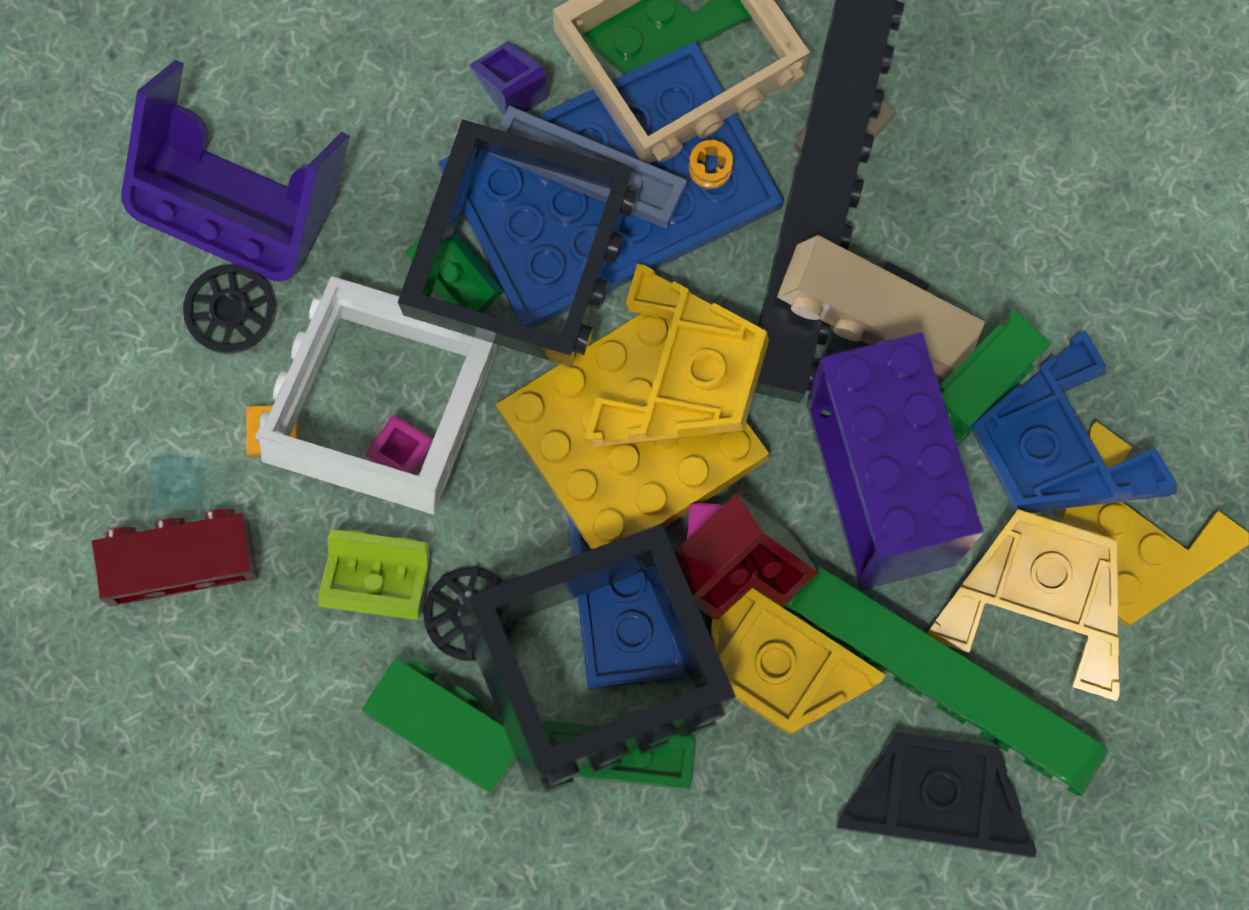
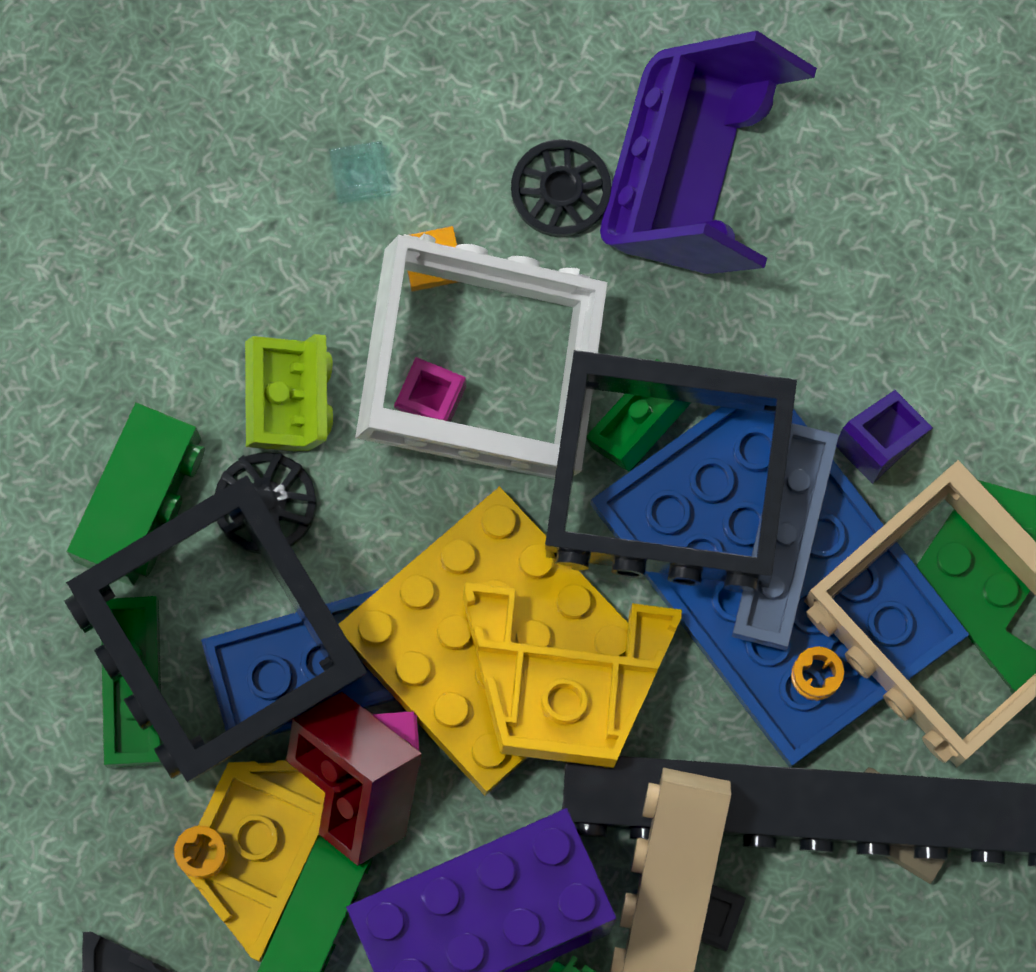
camera: 80 degrees right, 0 degrees up
dark red brick [91,509,258,607] -> none
none -> light orange bush [174,826,228,879]

